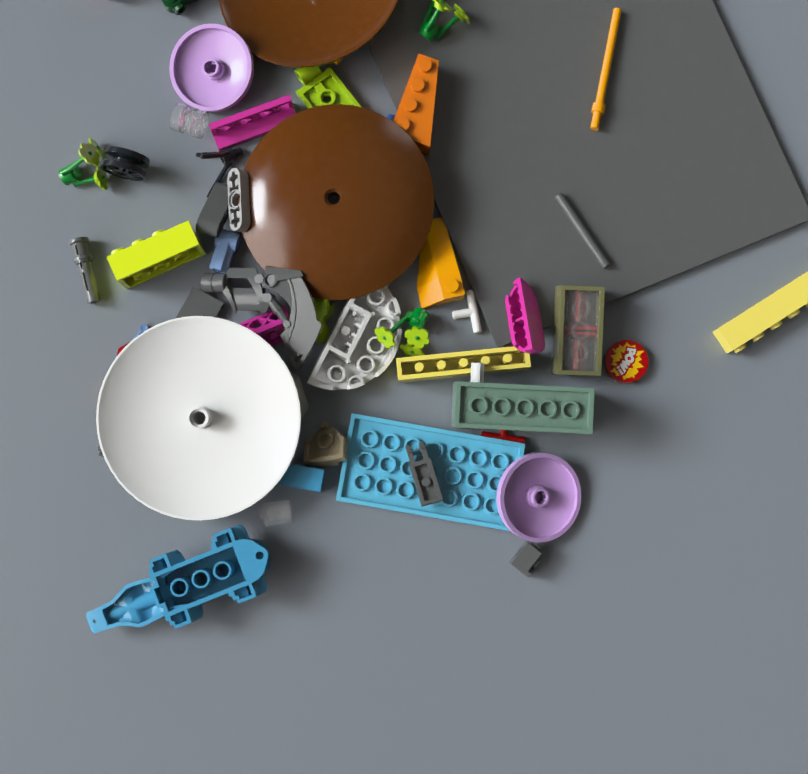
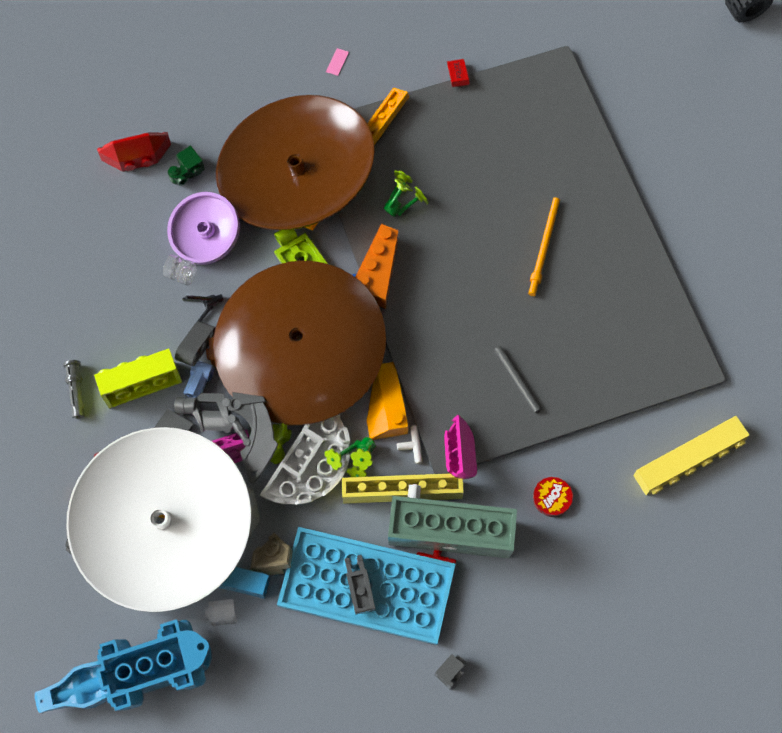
camera: 10 degrees right, 15 degrees down
plant [58,138,108,190] -> none
black wheel [100,146,150,182] -> none
dark pink fence [208,94,296,152] -> none
light grey beam [227,168,250,232] -> none
lavender dish [496,452,581,542] -> none
clear brick [552,285,605,376] -> none

